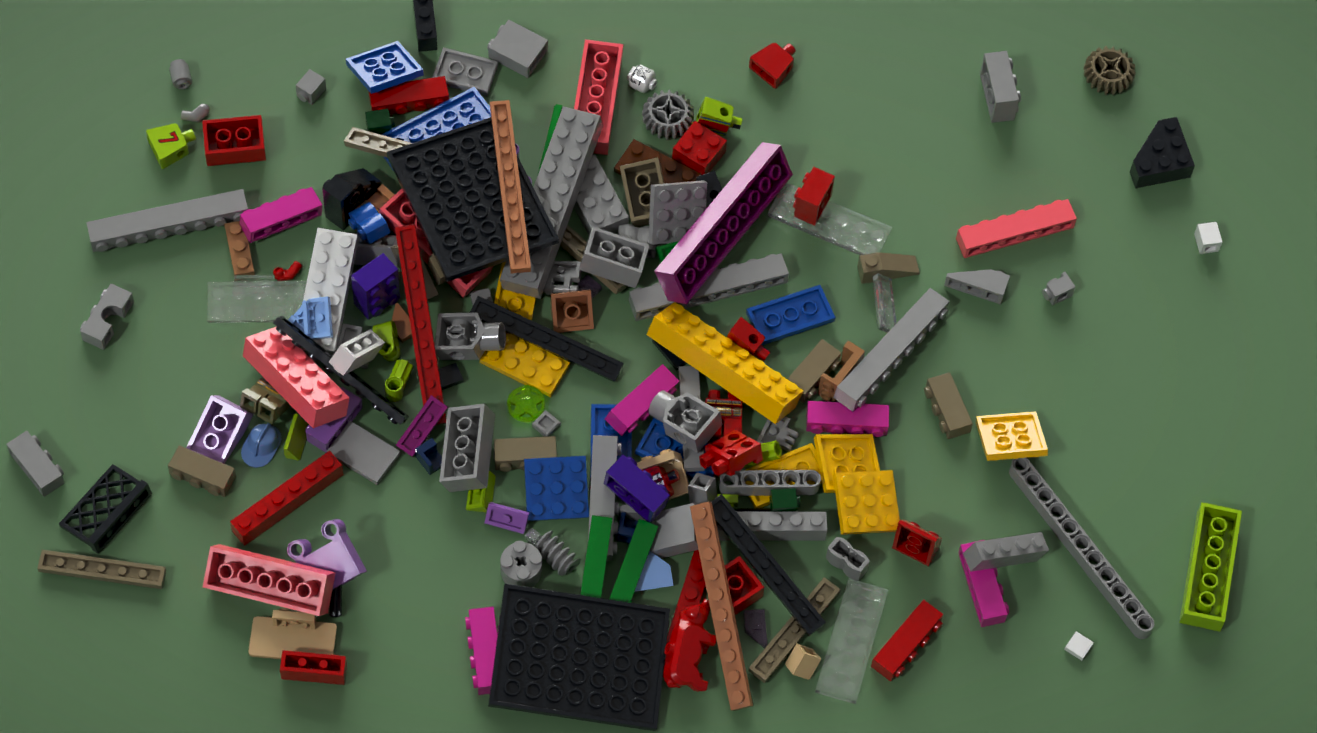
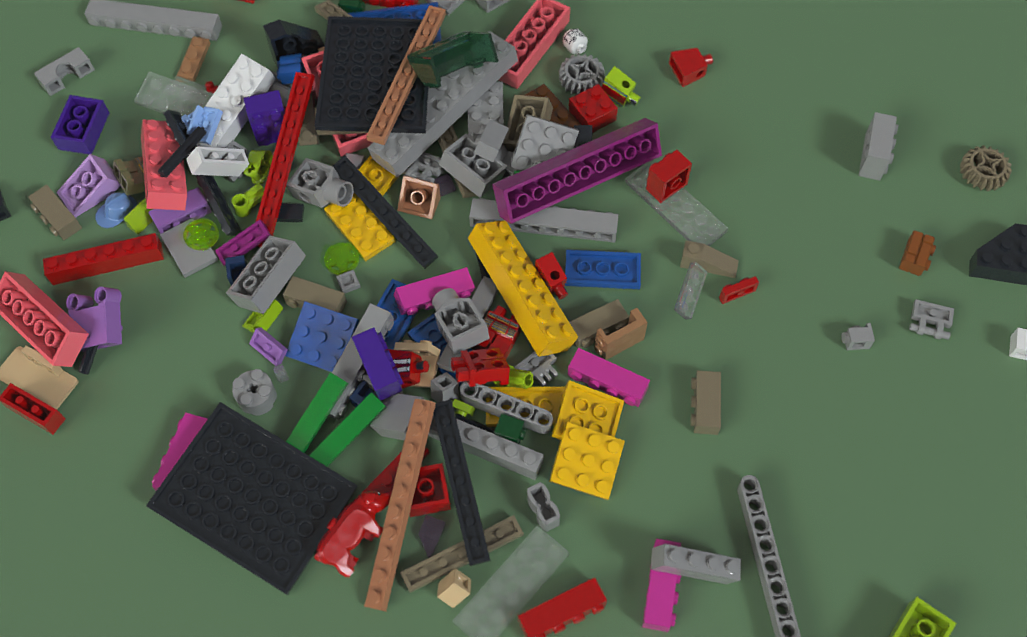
camera: 30 degrees right, 0 degrees up
dark pink brick [239,187,322,243] -> none
light grey piece [536,531,581,576] -> none
light blue slope [634,551,674,592] -> none
light grey brick [834,288,949,412] -> none
red slope [892,520,942,567] -> none
light grey slope [944,269,1010,305] -> none
coral brick [956,199,1077,258] -> none
yellow plate [976,411,1048,461] -> none
none -> dark purple brick [51,95,110,155]
none -> black axle [158,126,206,178]
none -> clear neon green wheel [183,218,219,251]
none -> clear green windscreen [407,31,499,88]
none -> light grey brick [473,119,509,162]
none -> red plate [719,276,759,304]
none -> dark orange brick [899,230,936,276]
none -> light grey plate [909,299,954,340]

